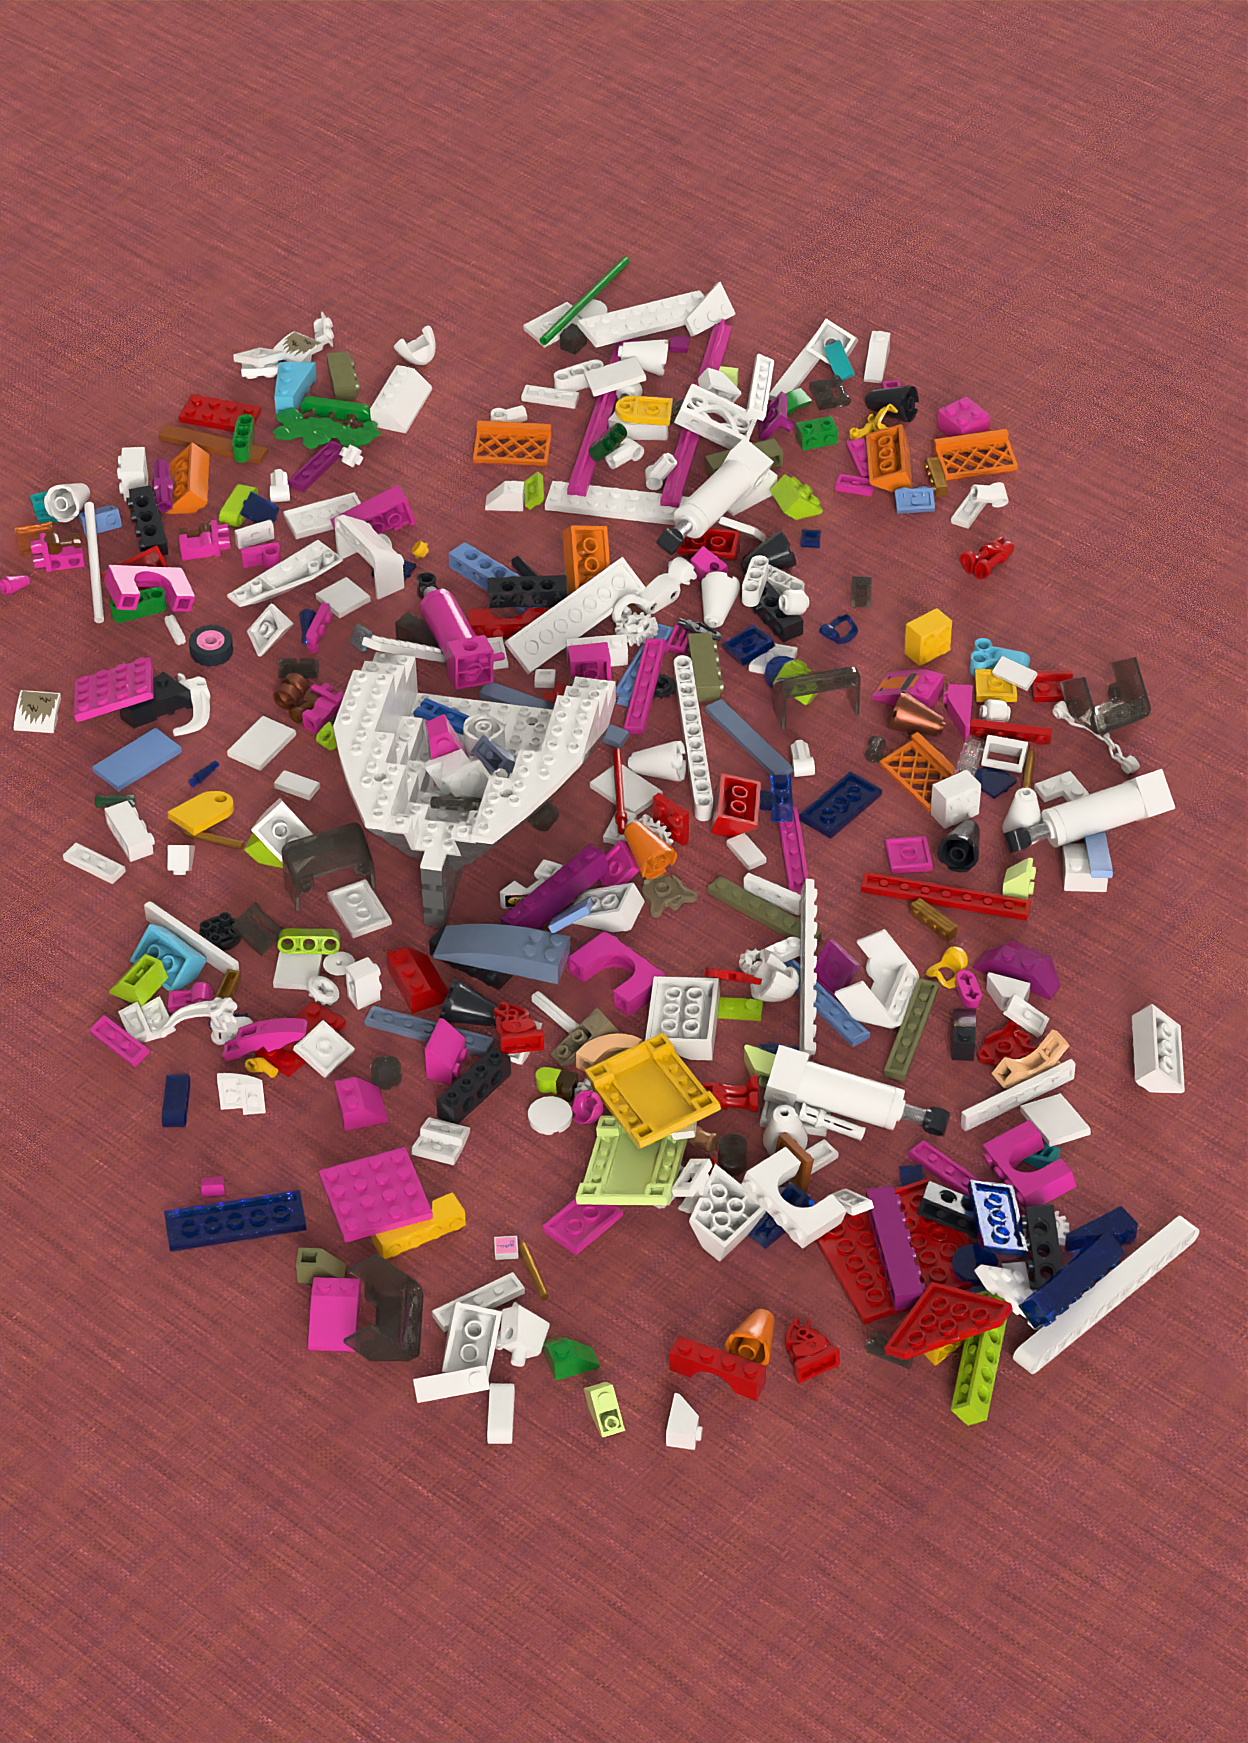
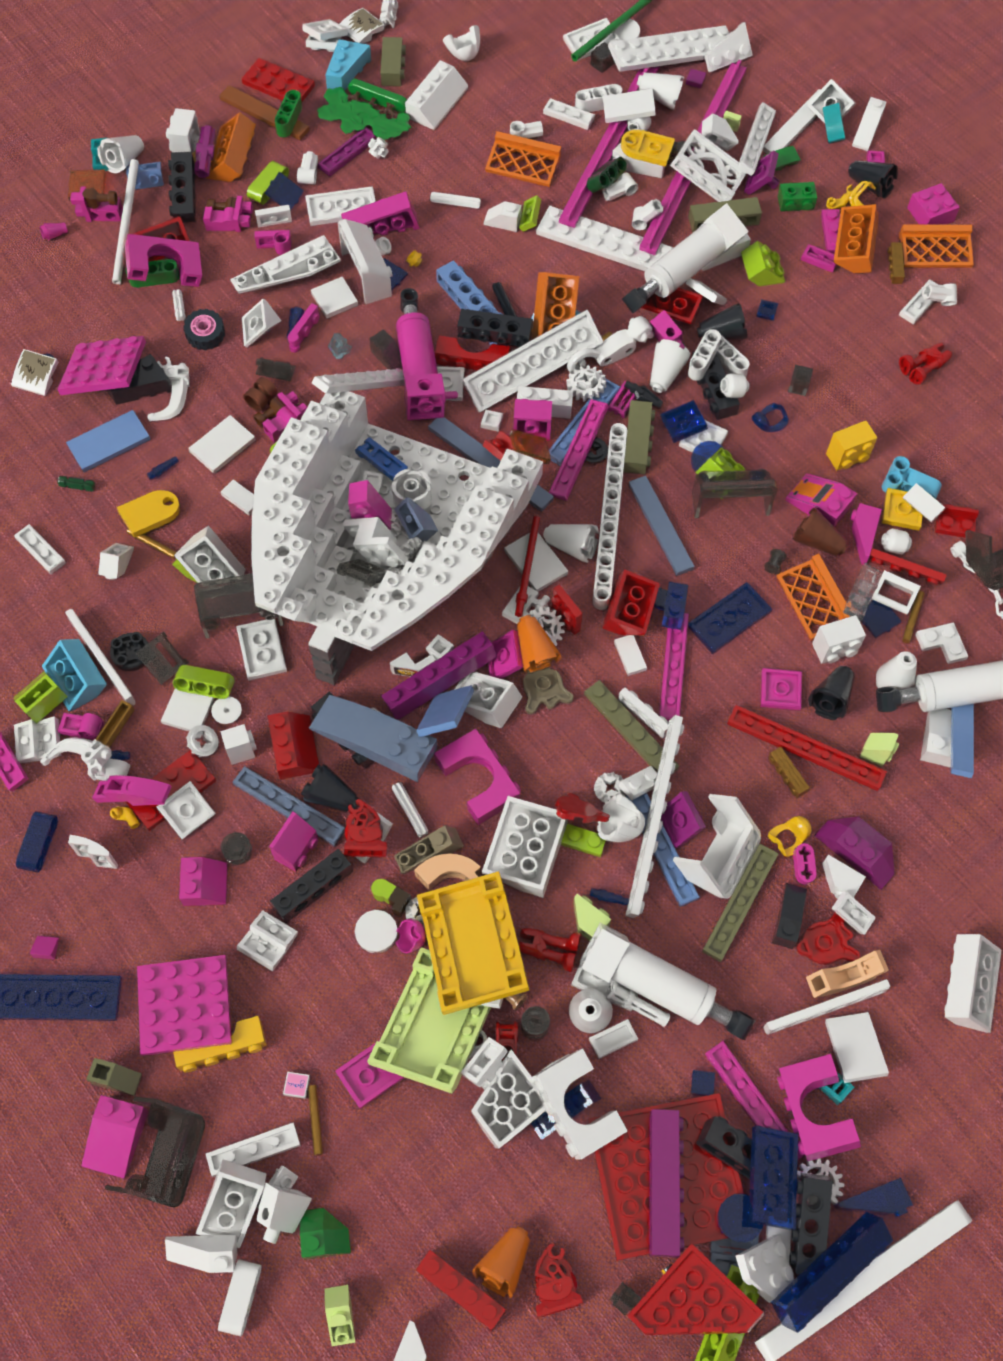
camera: 10 degrees right, 20 degrees up
white brick [105,801,155,862] -> none
dark orange plate [775,1132,814,1195] -> none
white piece [790,740,815,777] -> none
clear smoke plate [809,375,851,410] -> none
white tile [827,1188,874,1216] -> none
medium blue bracket [893,486,935,514] -> none
none -> white axle [430,192,481,209]

